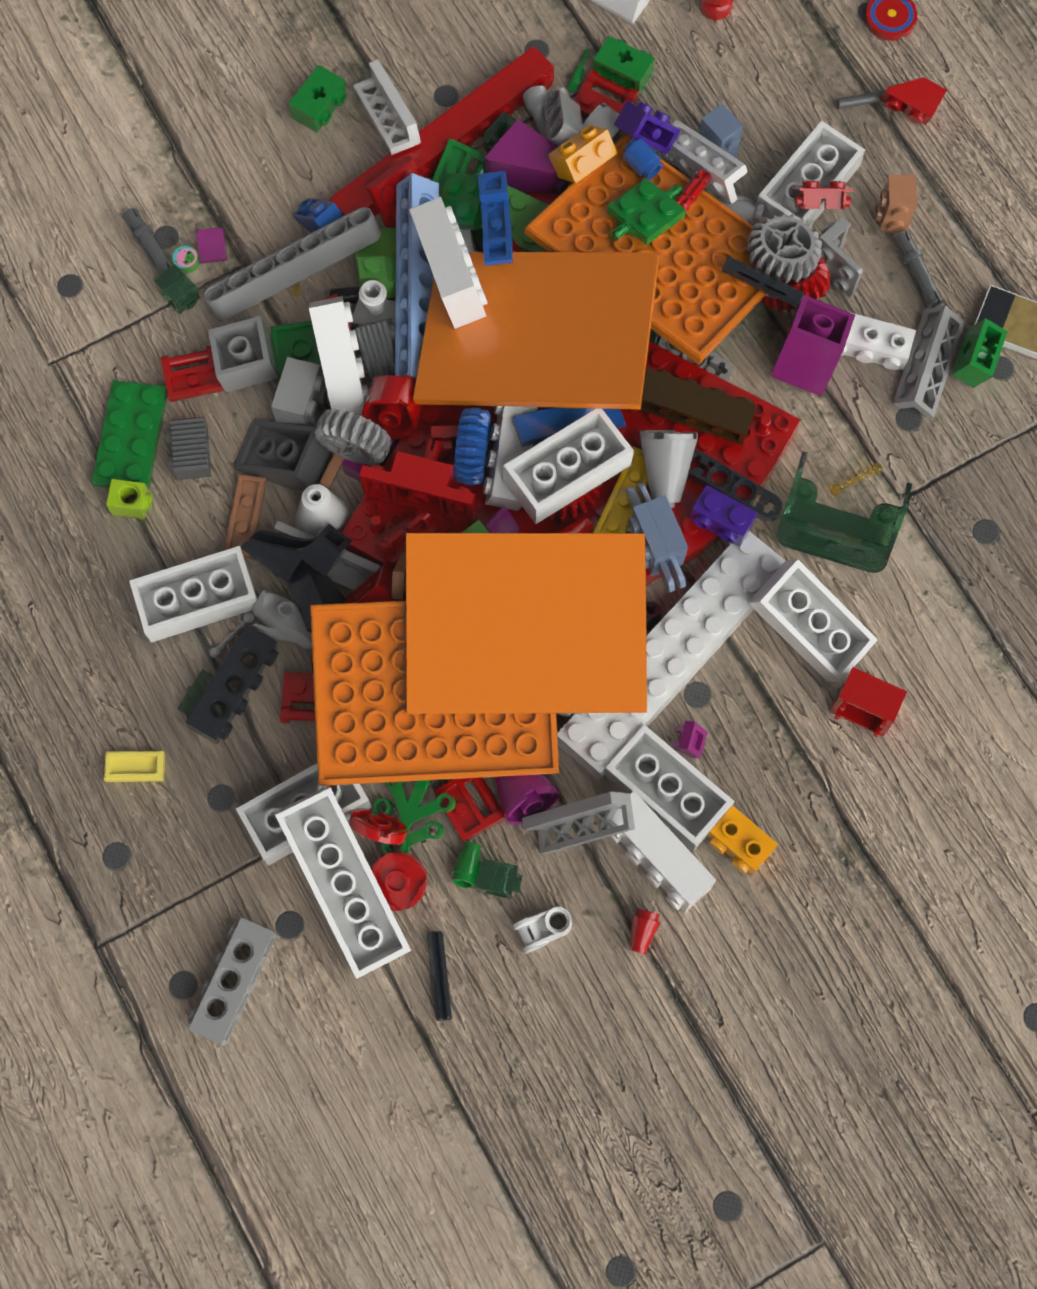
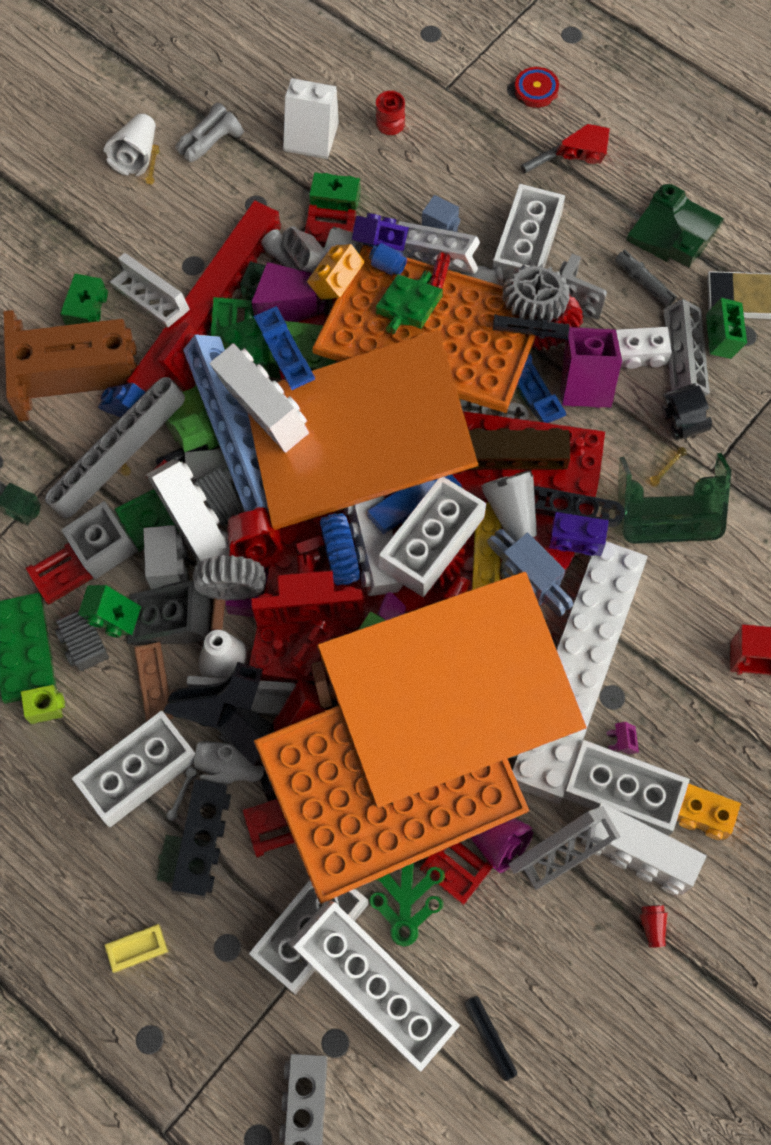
camera: 20 degrees left, 5 degrees down
tile [171,245,200,274] -> none
magenta slope [196,227,228,264] -> none
red tile [349,809,408,845] -> none
white cone [359,280,387,315] -> none
red tile [371,851,428,911] -> none
green cone [450,842,481,888] -> none
clear green brick [476,859,522,899] -> none
white piece [513,907,572,954] -> none
green piece [568,49,590,92] -> none
white brick [748,559,878,682] -> none
hinge [793,180,854,210] -> none
nougat brick [875,175,917,233] -> none
none -> dark orange brick [3,310,137,422]
none -> green brick [78,585,141,638]
none -> blue slope [516,353,566,423]
none -> dark green slope [626,184,724,268]
none -> black brick [662,383,712,441]

